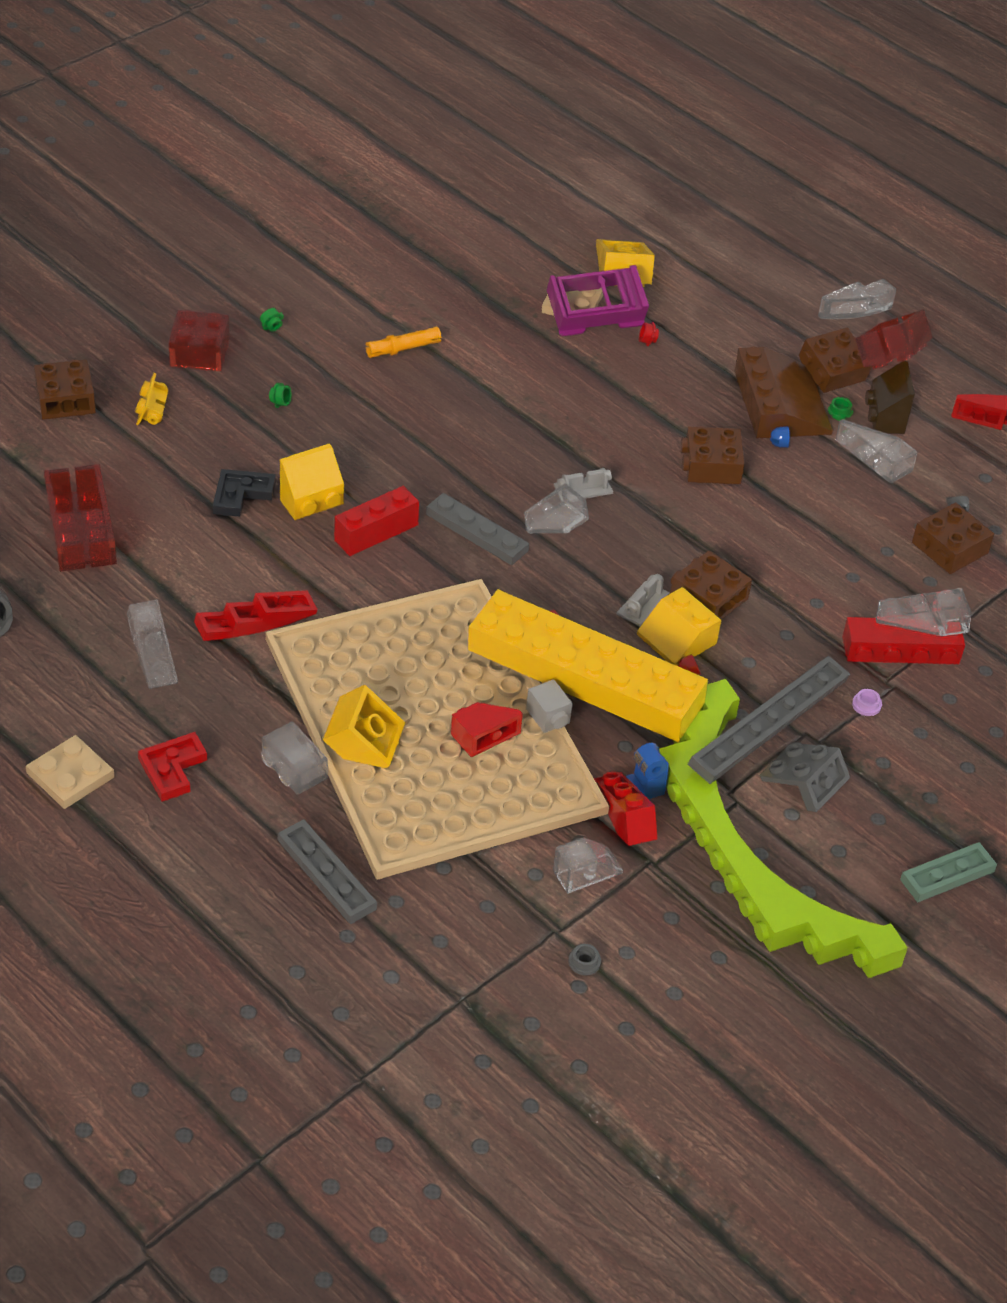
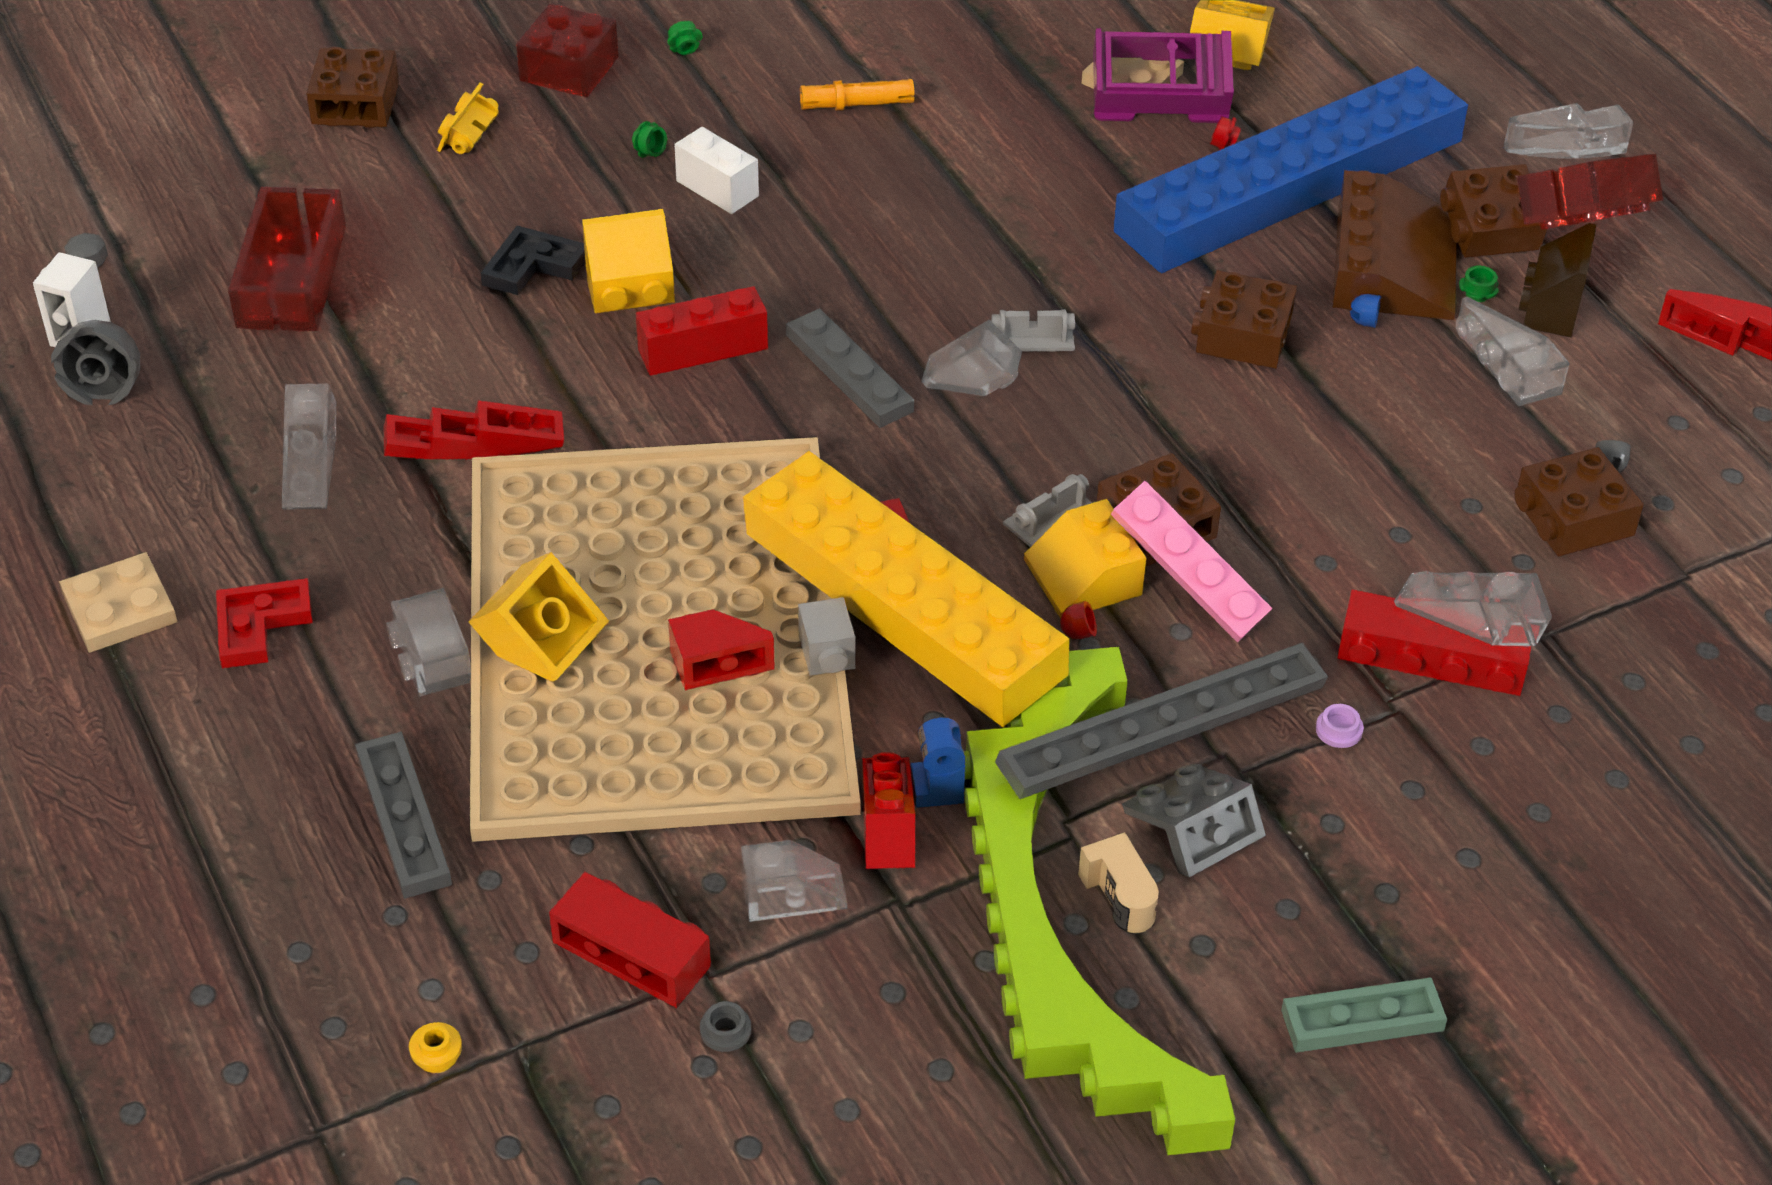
camera: 20 degrees right, 0 degrees up
none -> yellow plate [409,1022,462,1073]
none -> red brick [549,872,711,1008]
none -> white brick [675,127,759,214]
none -> tan leg [1078,832,1159,933]
none -> bright pink plate [1111,481,1273,643]
none -> blue brick [1113,66,1468,274]

